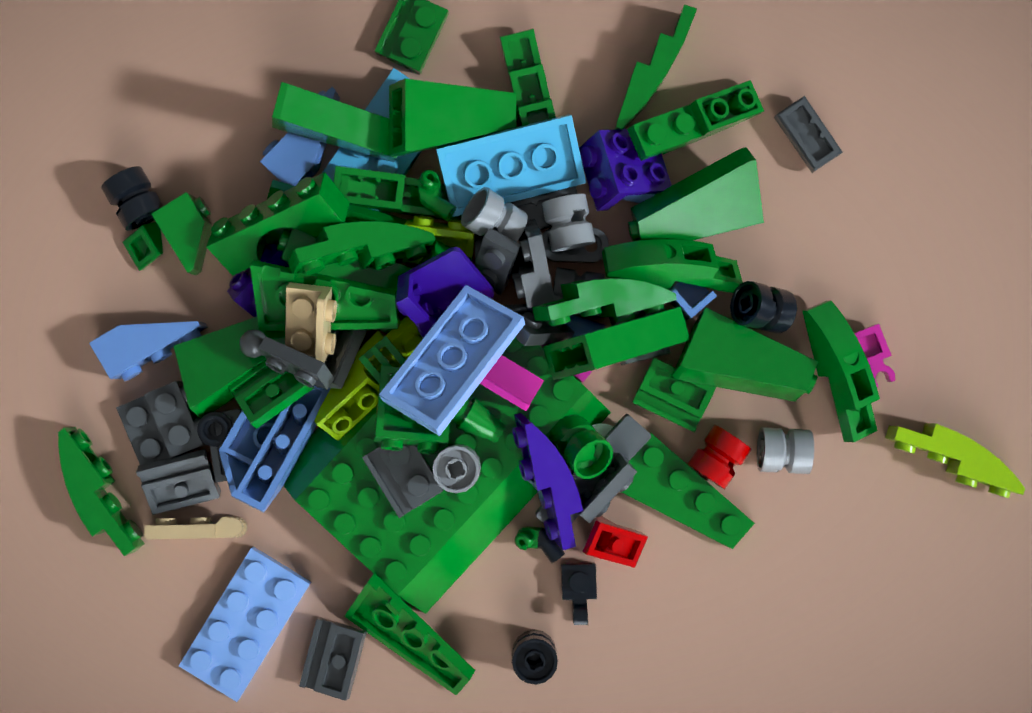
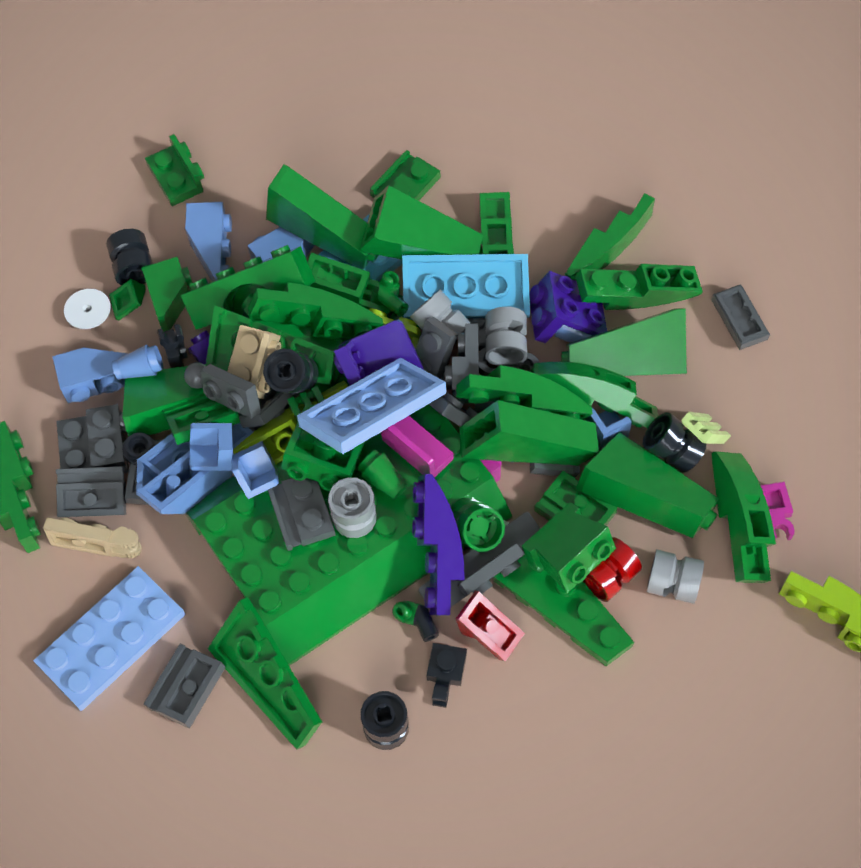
camera: 20 degrees right, 25 degrees down
none -> white piece [64,289,111,329]
none -> medium blue cone [112,344,163,380]
none -> green bracket [145,134,204,206]
none -> black plate [157,324,188,368]
none -> medium blue slope [185,202,232,281]
none -> medium blue panel [190,423,233,471]
none -> medium blue panel [232,441,279,499]
none -> black wheel [263,348,319,395]
none -> green hips [521,502,616,593]
none -> yellowish green tile [681,412,731,444]

